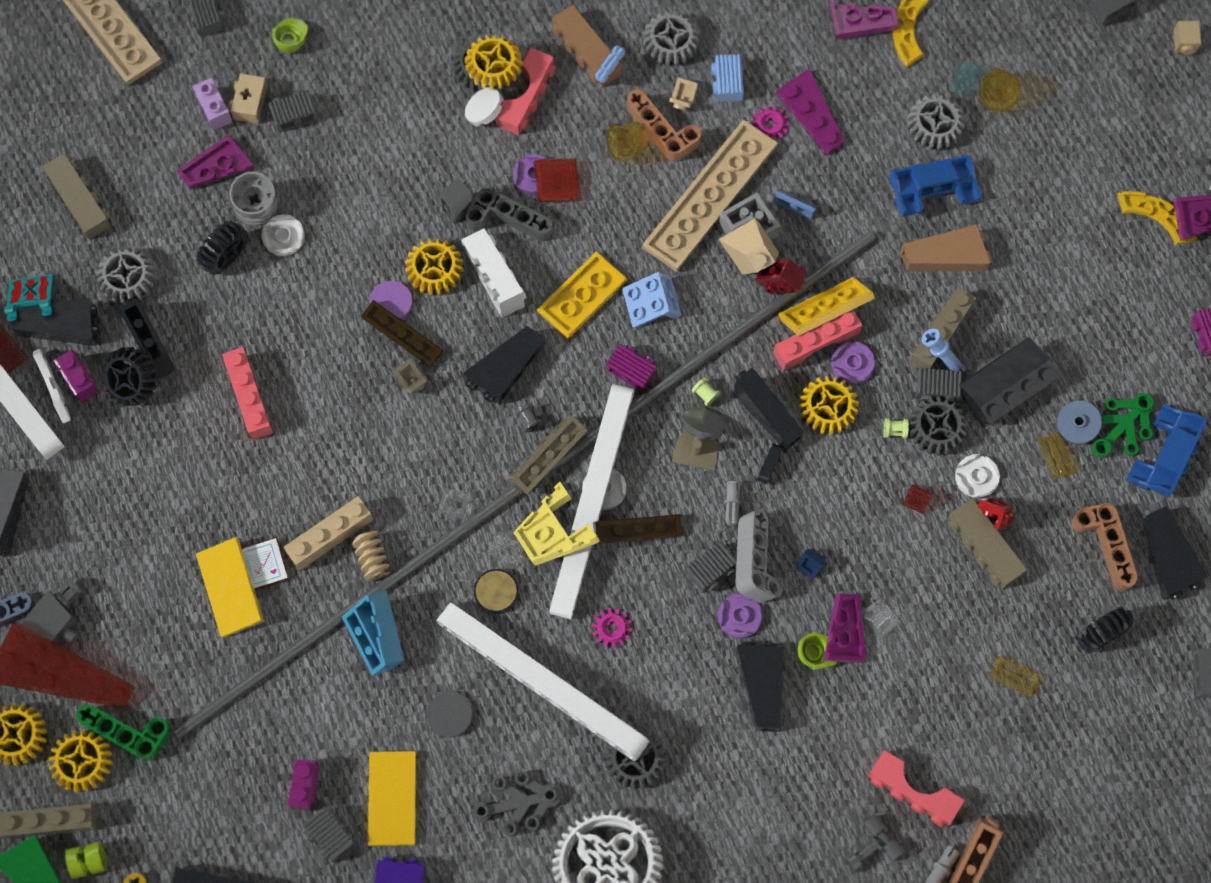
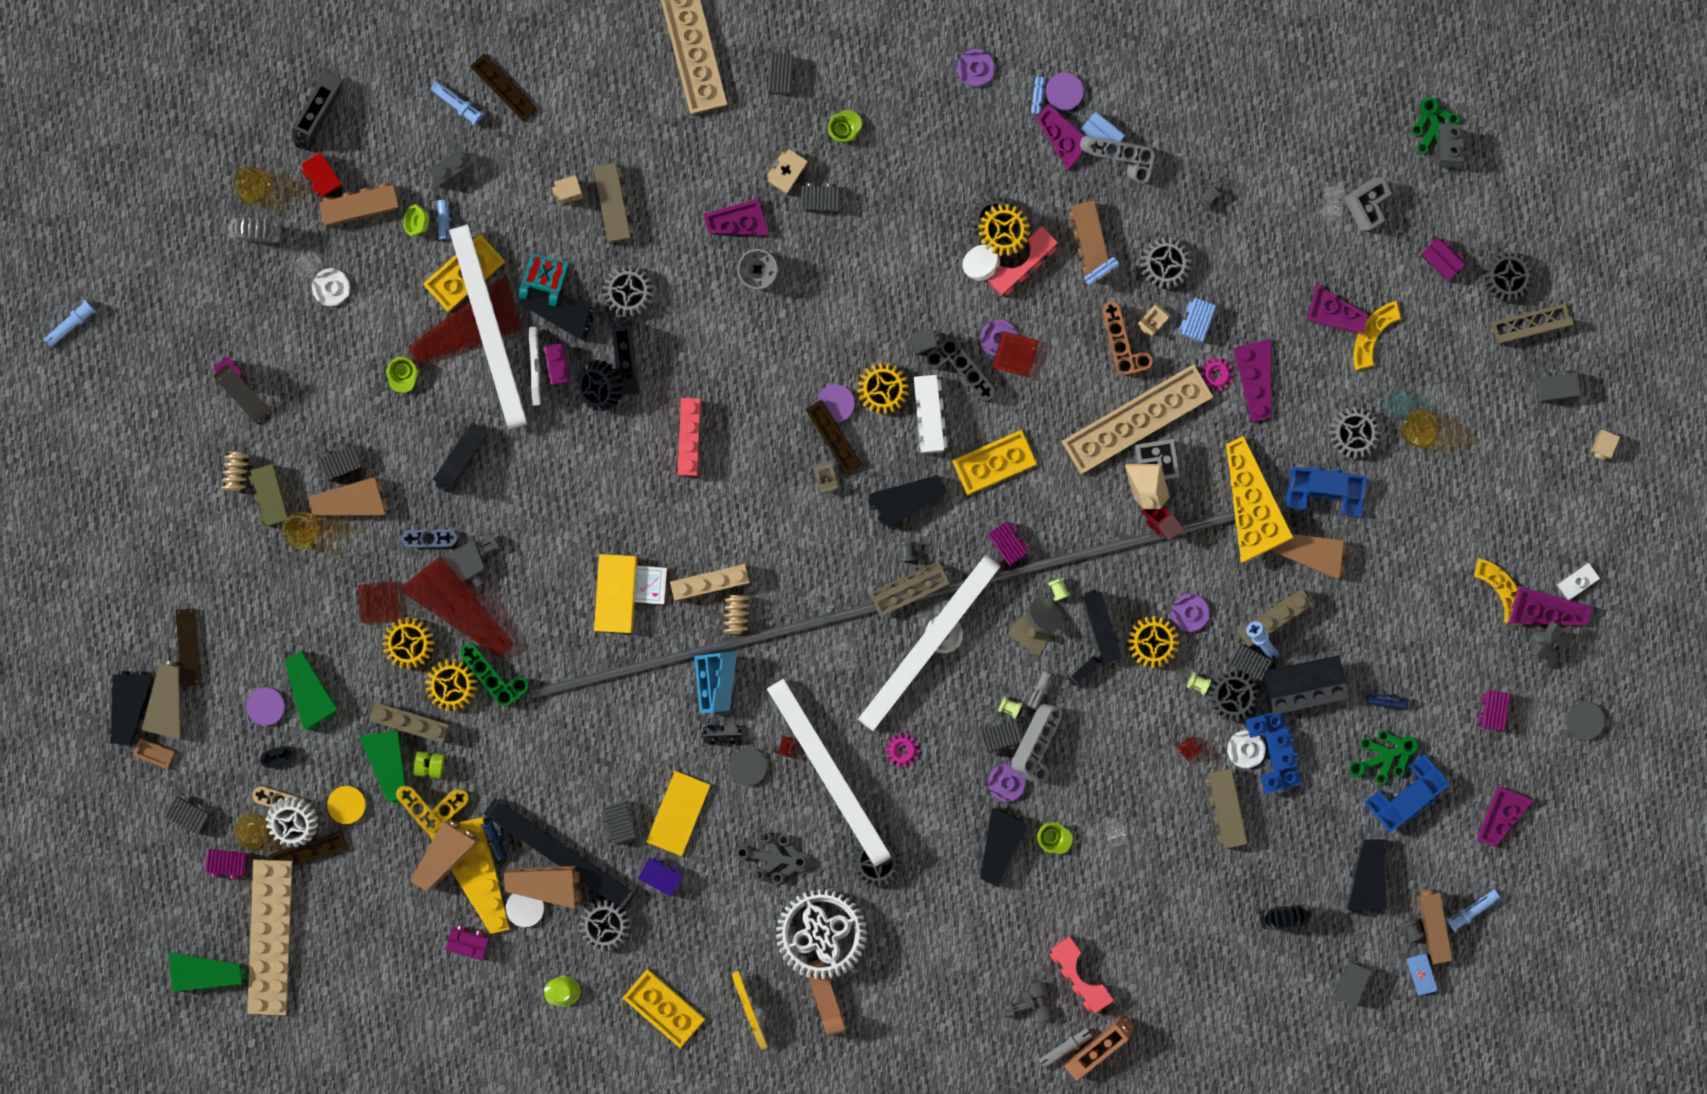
camera: 25 degrees right, 15 degrees up
lavender brick [193,77,232,131] -> none
black gear [196,220,249,275] -> none
white tile [261,214,305,256] -> none
magenta brick [287,759,320,811] -> none
pearl gold tile [474,569,519,614] -> none
light yellow wing [514,482,600,566] -> none
dark brown tile [593,514,683,545] -> none
clear yellow helmet [606,121,649,162] -> none
light blue bracket [623,272,682,328] -> none
coral arch [773,310,862,371] -> none
medium blue slope [774,190,818,219] -> none
yellow tile [779,277,875,336] -> none
dark blue tile [796,548,826,579] -> none
magenta wing [823,593,866,663] -> none
red bracket [977,497,1015,530] -> none
clear yellow tile [988,656,1040,698] -> none
clear yellow tile [1037,432,1076,480] -> none
sand blue plate [1057,401,1102,445] -> none
nougat beam [1071,503,1137,591] -> none
none -> tan brick [552,175,584,204]
none -> black hinge [703,724,742,745]
none -> clear red bush [776,735,797,758]
none -> yellowish green bush [998,696,1022,719]
none -> yellow wing [1226,436,1294,564]
none -> blue bracket [1245,712,1301,794]
none -> dark blue pin [1367,692,1407,710]

